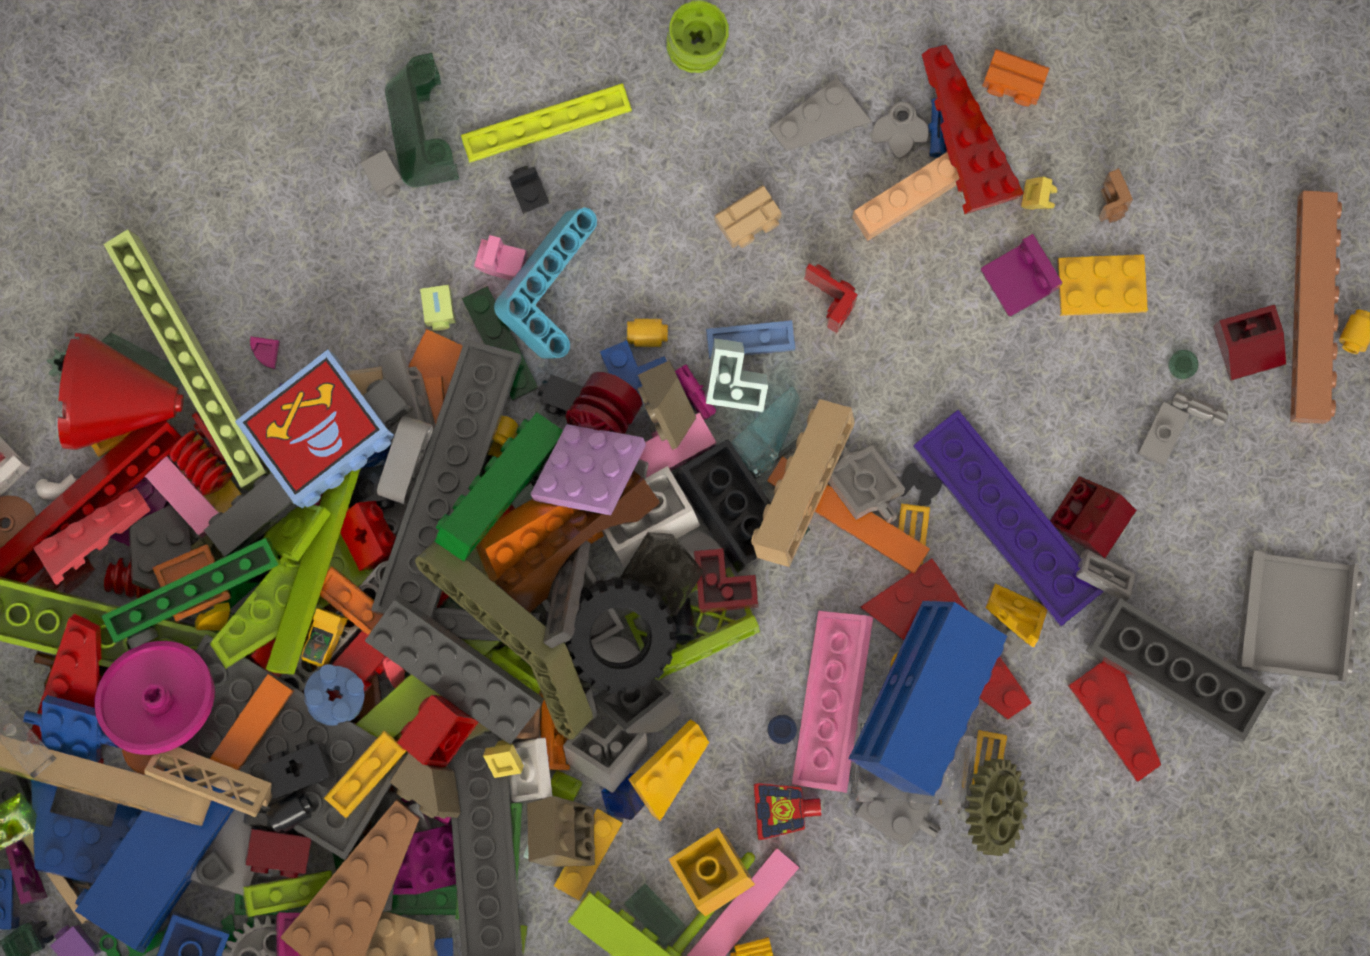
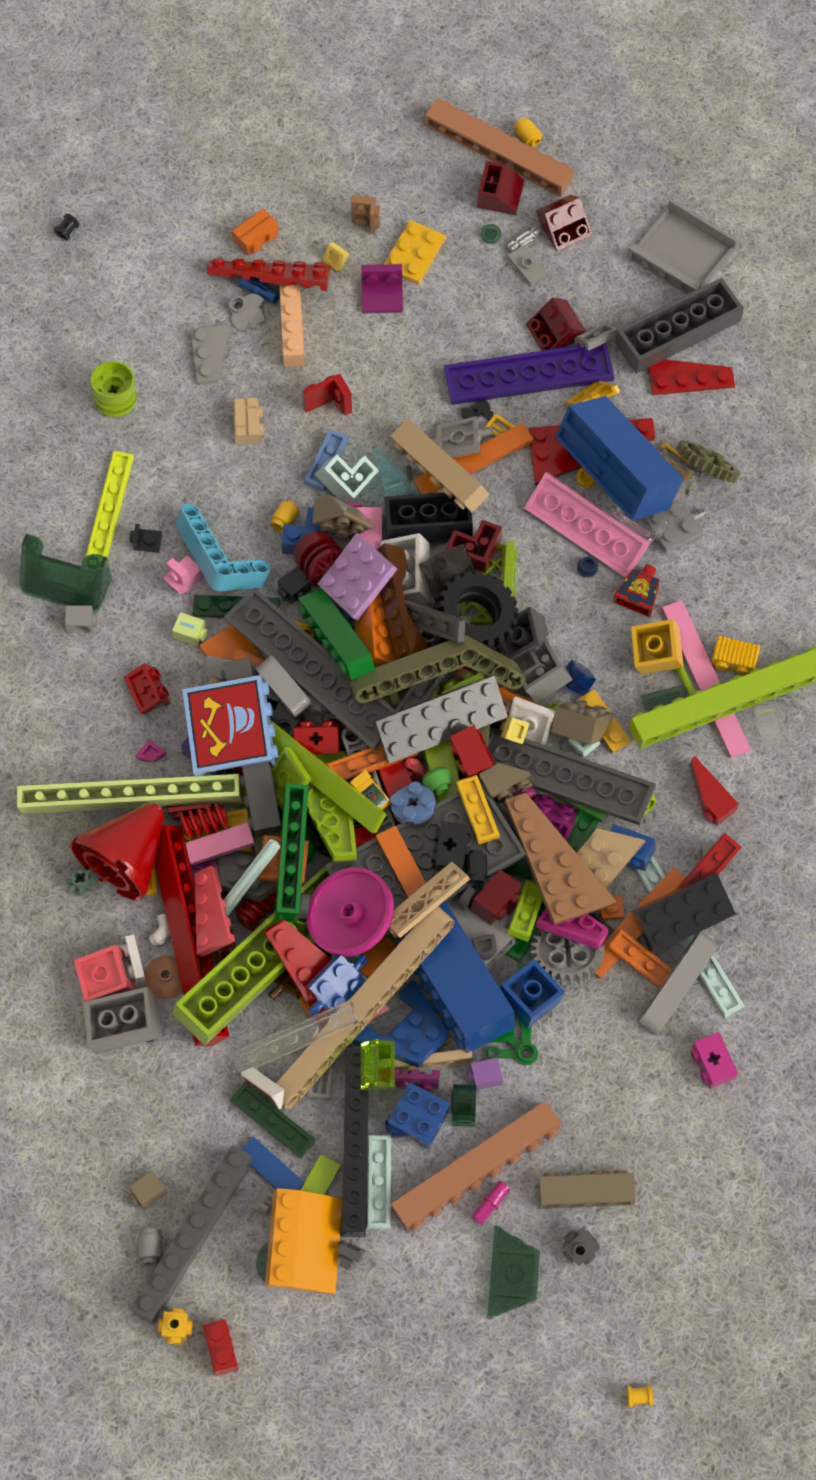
camera: 65 degrees left, 15 degrees down
yellow tile [195,603,230,631] -> none
yellow wing [628,719,709,821] -> none
none -> red bracket [124,663,171,715]
none -> light aqua axle [224,839,280,917]
none -> bright green cone [422,767,451,795]
none -> slope [536,195,592,251]

